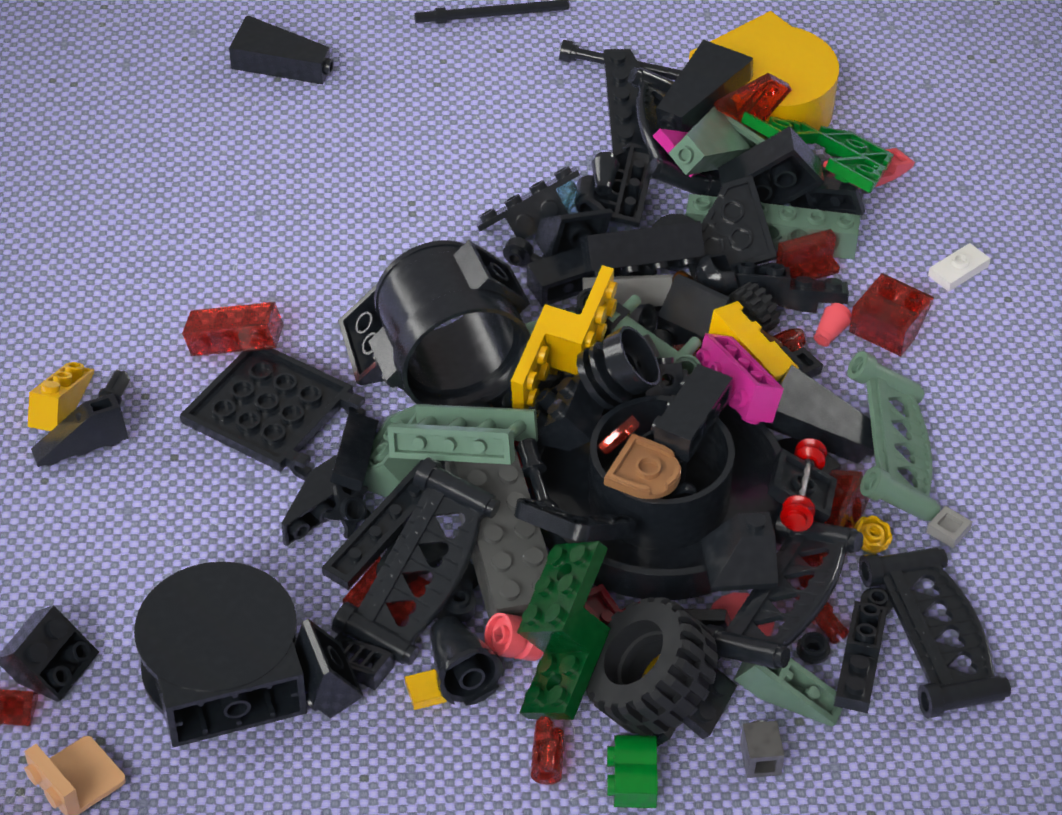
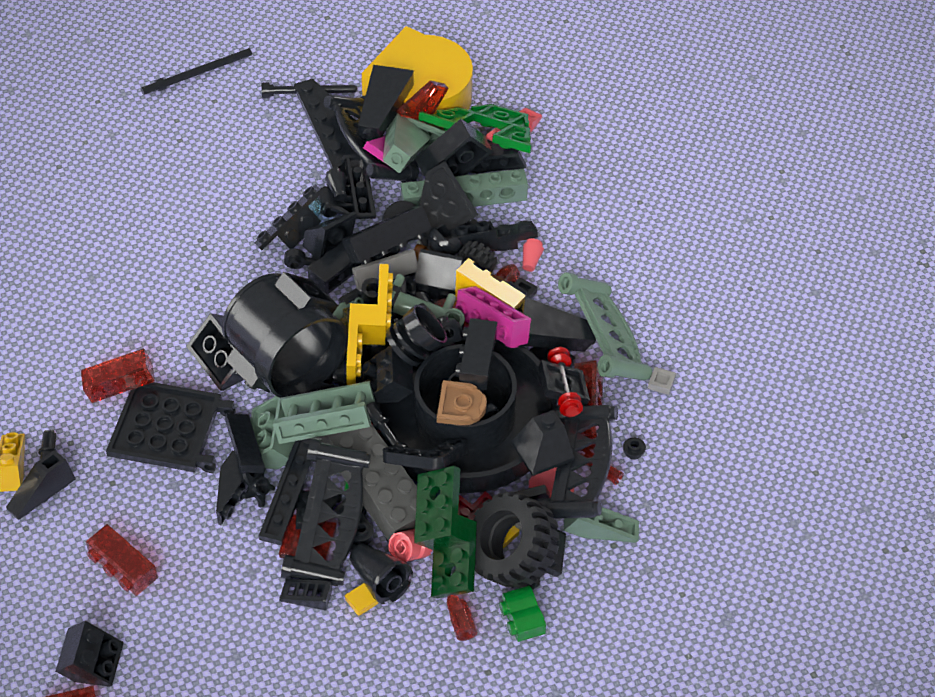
camera: 20 degrees left, 5 degrees up
black brick [134,562,307,748] -> none
black slope [229,16,334,85] -> none
black slope [295,618,364,718] -> none
clear red tile [598,415,640,454] -> none
flat silver brick [740,720,785,778] -> none
clear red bracket [776,229,840,280] -> none
black plate [796,632,830,664] -> none
black slope [834,601,888,713] -> none
clear red slope [849,273,934,357] -> none
yellow plate [854,515,893,553] -> none
black piece [859,547,1011,719] -> none
white plate [928,243,991,292] -> none
none -> clear red brick [85,524,158,596]

